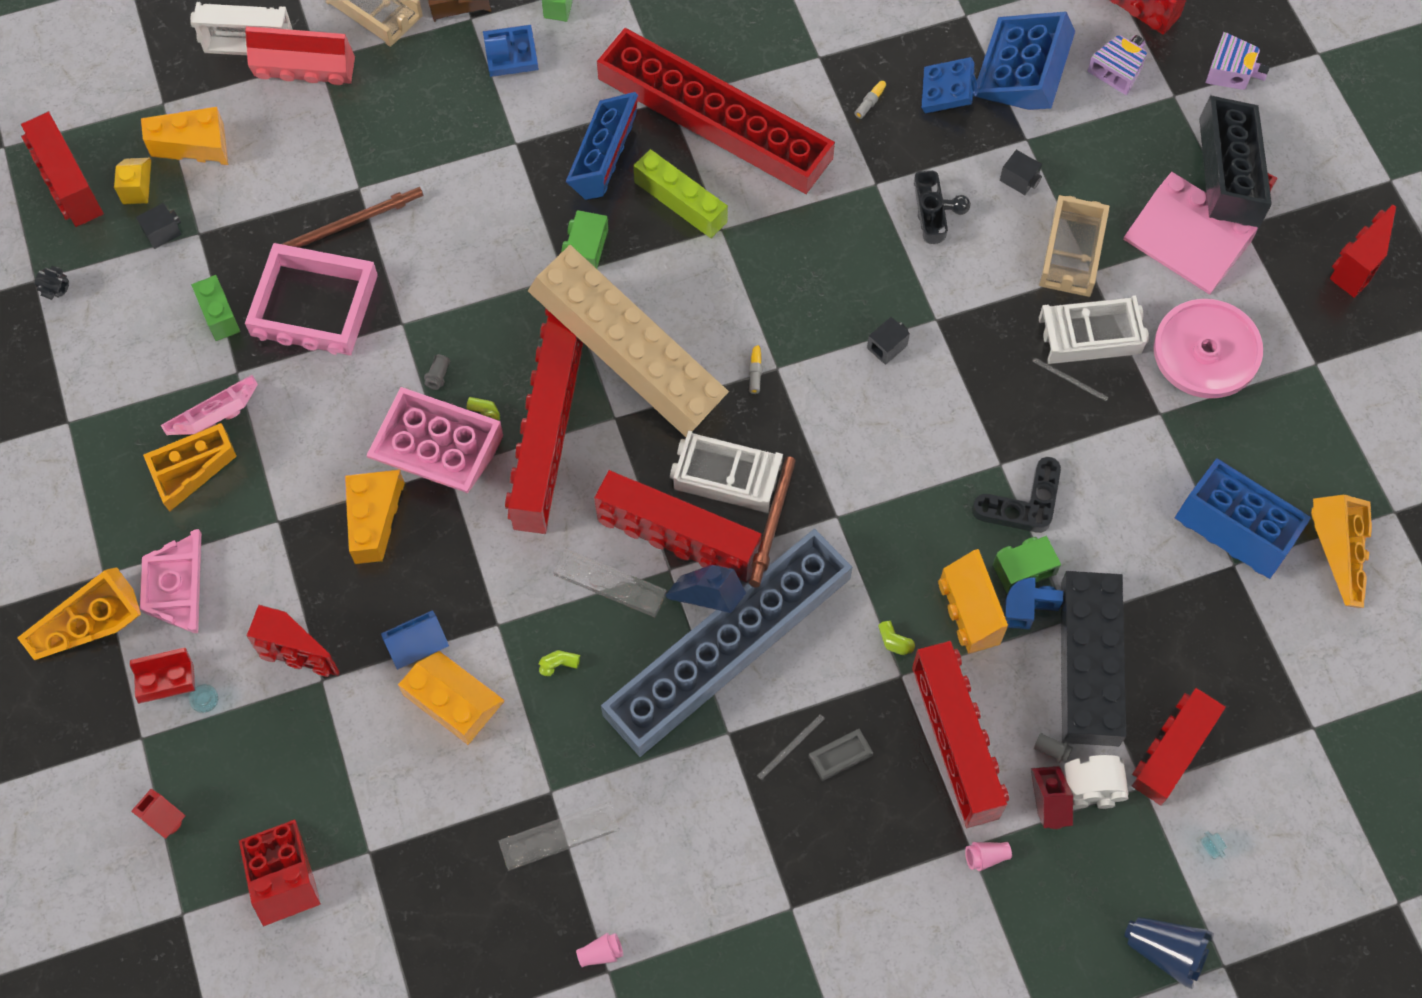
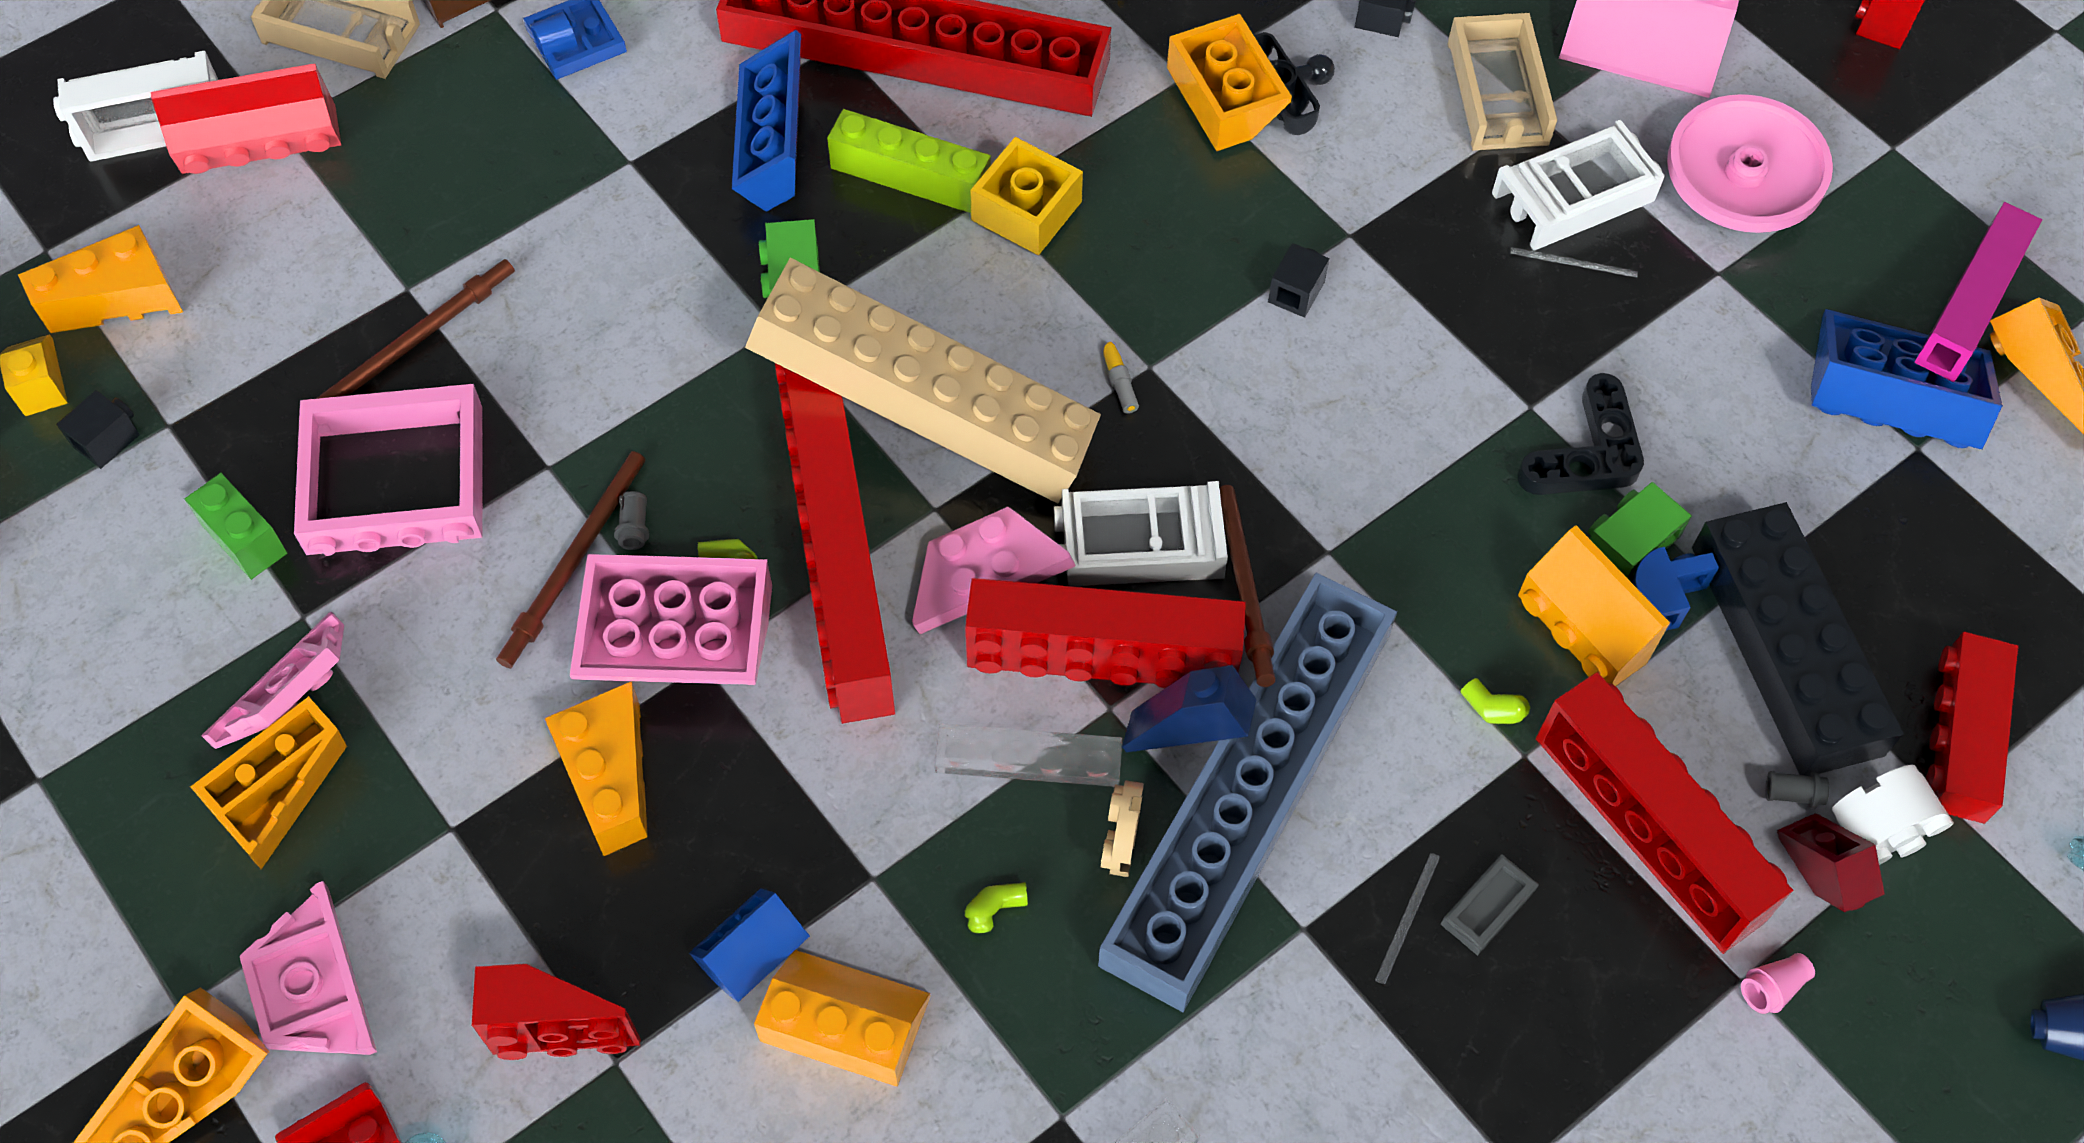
camera: 20 degrees left, 5 degrees down
none -> copper bar [496,451,646,669]
none -> bright pink wing [912,507,1076,634]
none -> yellow brick [970,137,1083,256]
none -> tan plate [1101,780,1144,877]
none -> light orange slope [1167,14,1292,152]
none -> dark pink brick [1914,202,2043,382]

